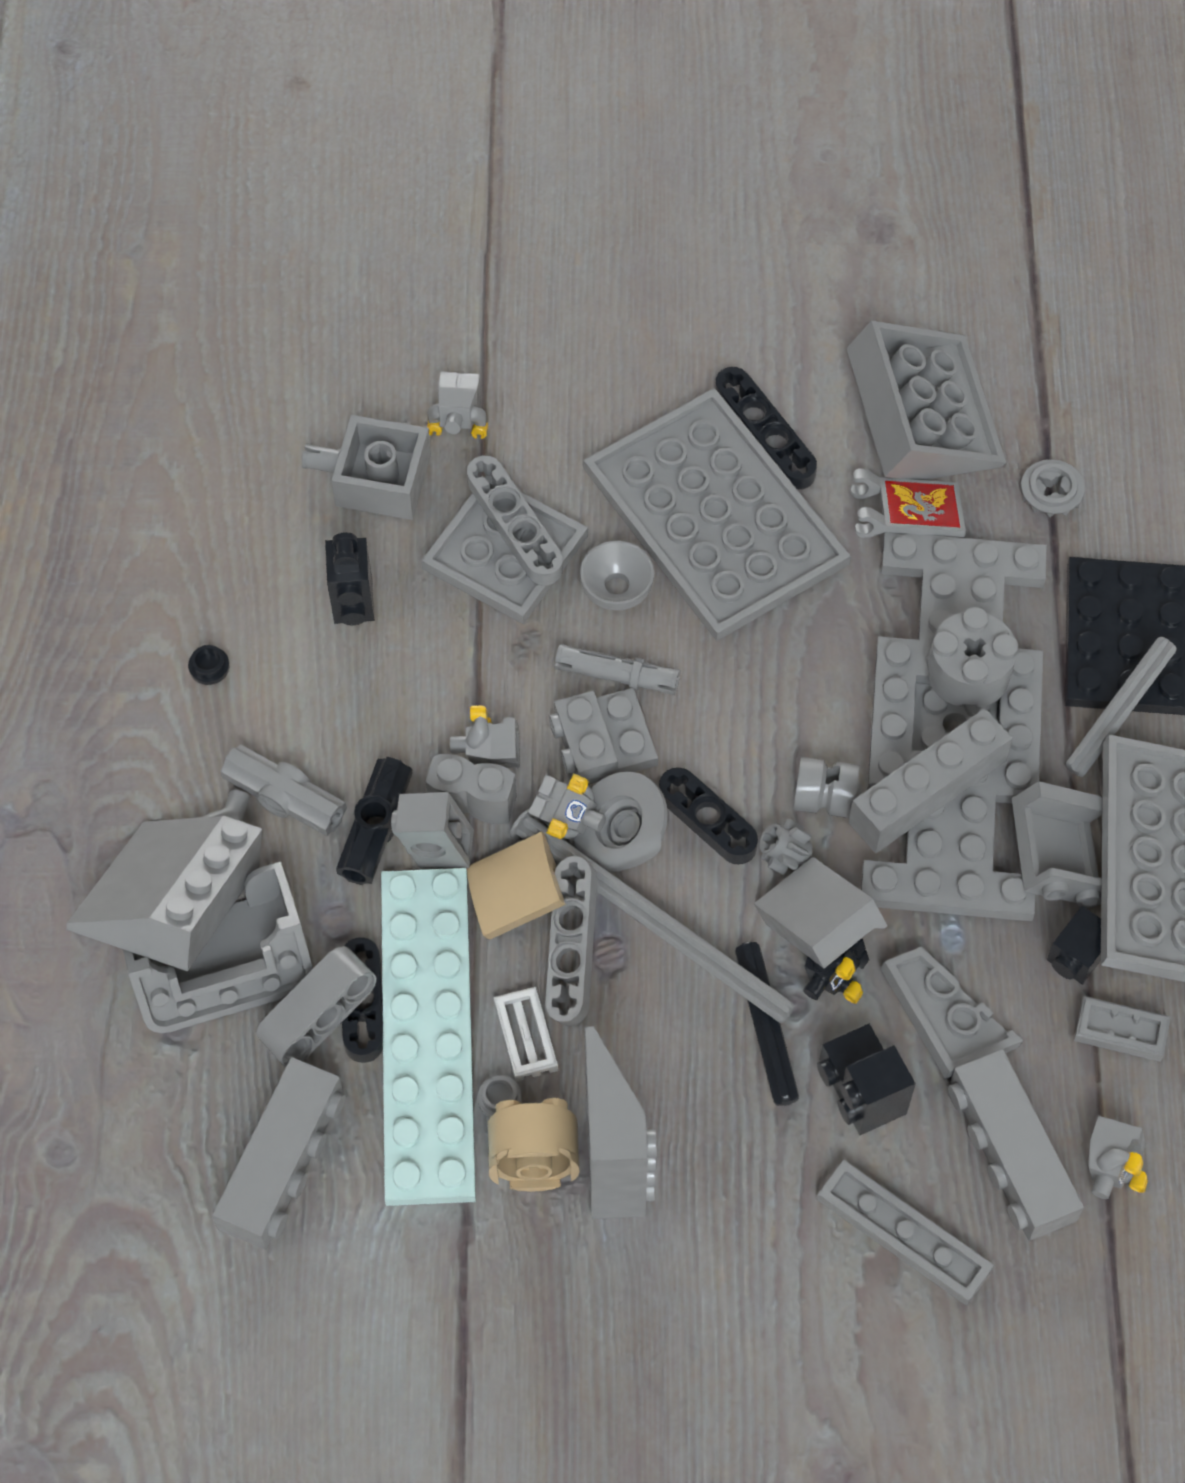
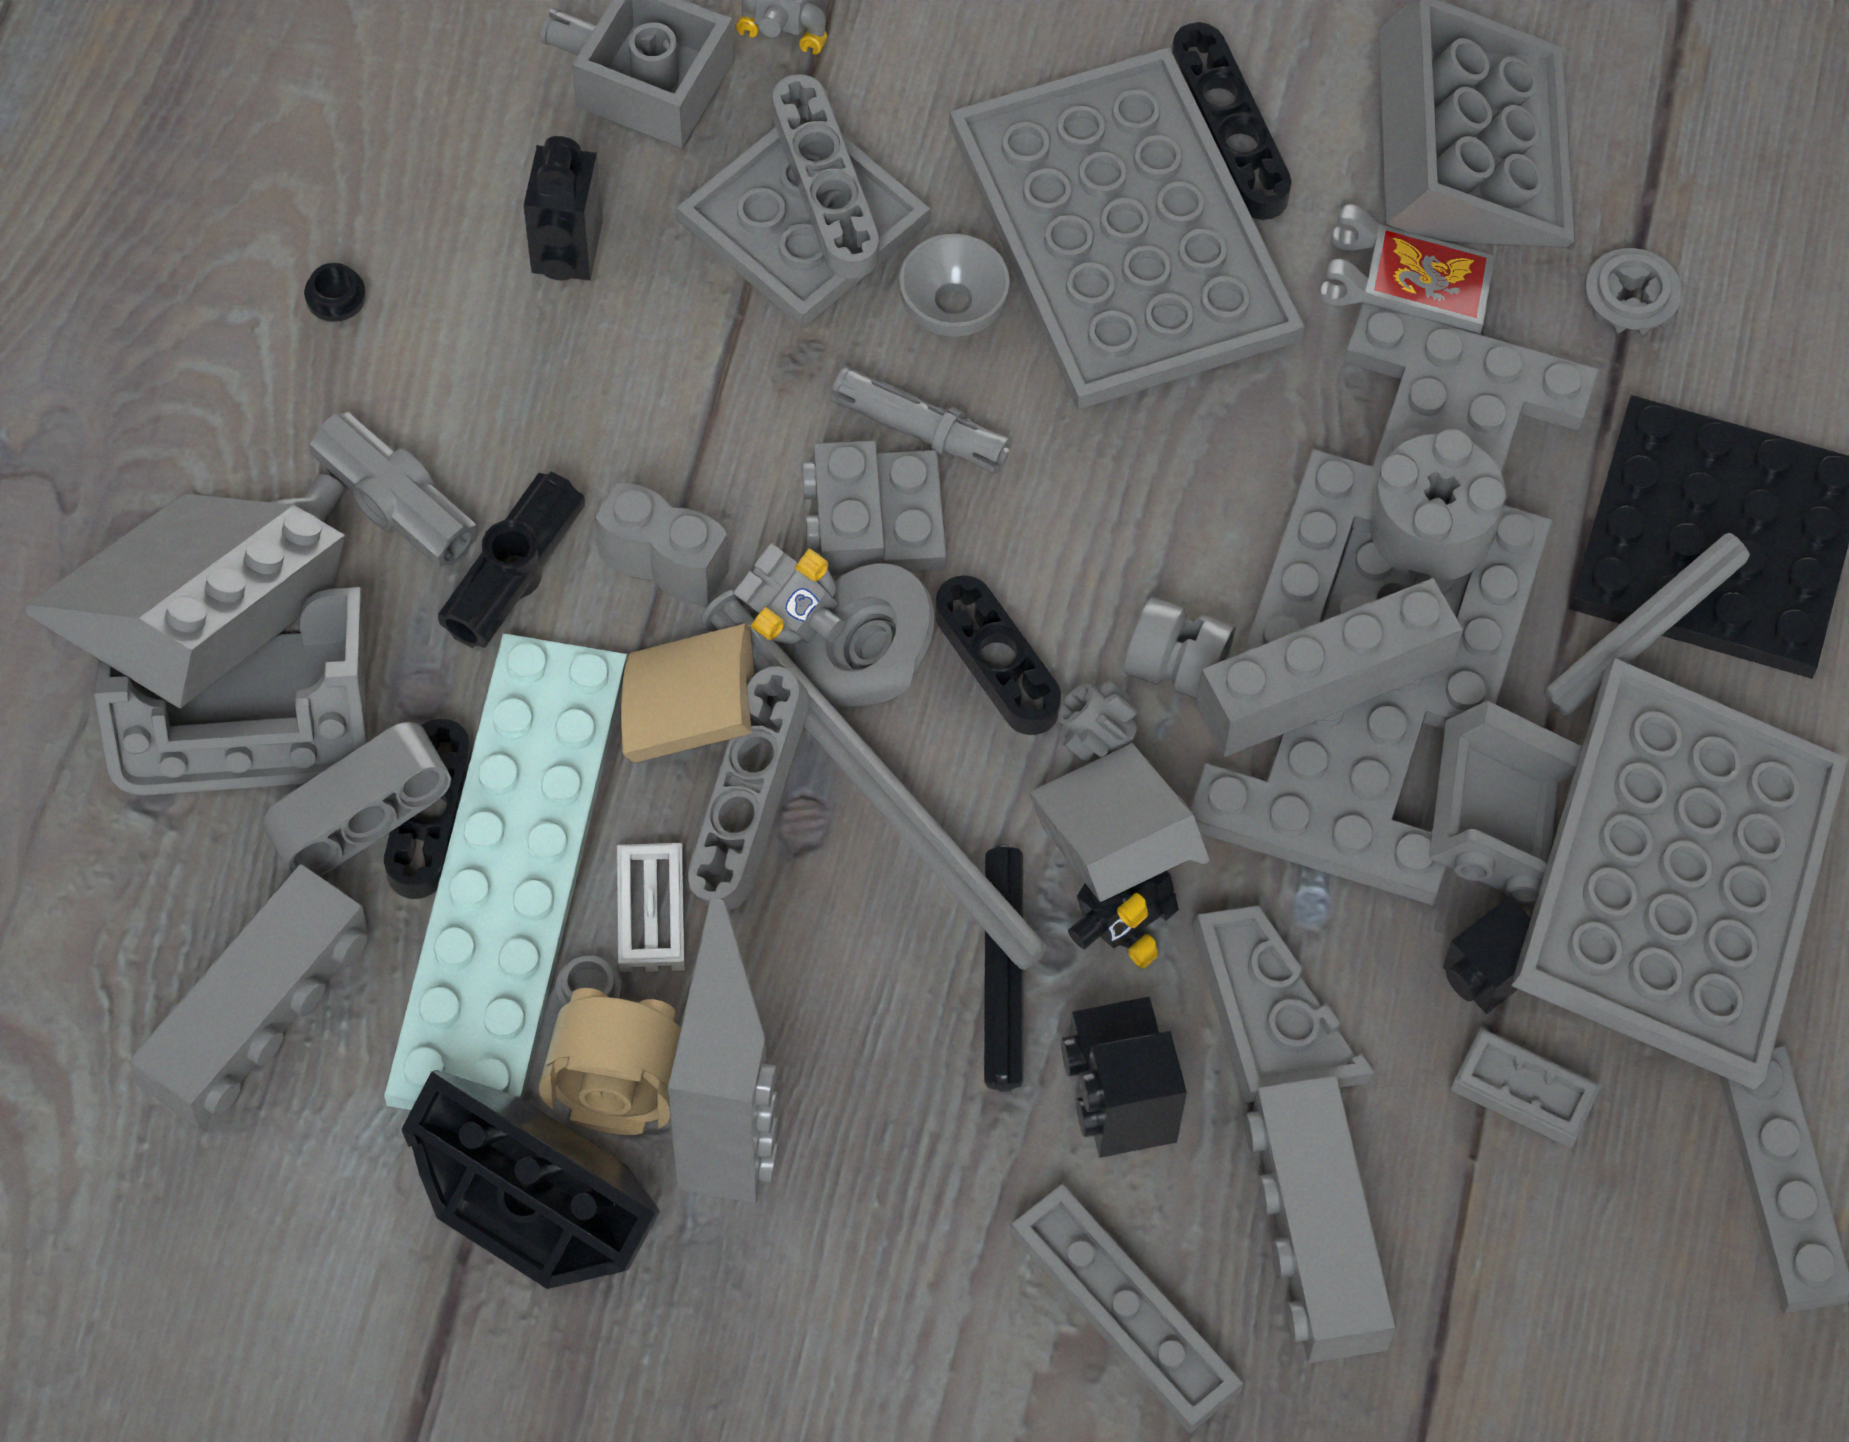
camera: 10 degrees right, 0 degrees up
light grey brick [391,792,474,869] -> none
light grey piece [450,705,520,768] -> none
light grey piece [1089,1116,1148,1199] -> none
none -> black wedge [401,1070,660,1289]

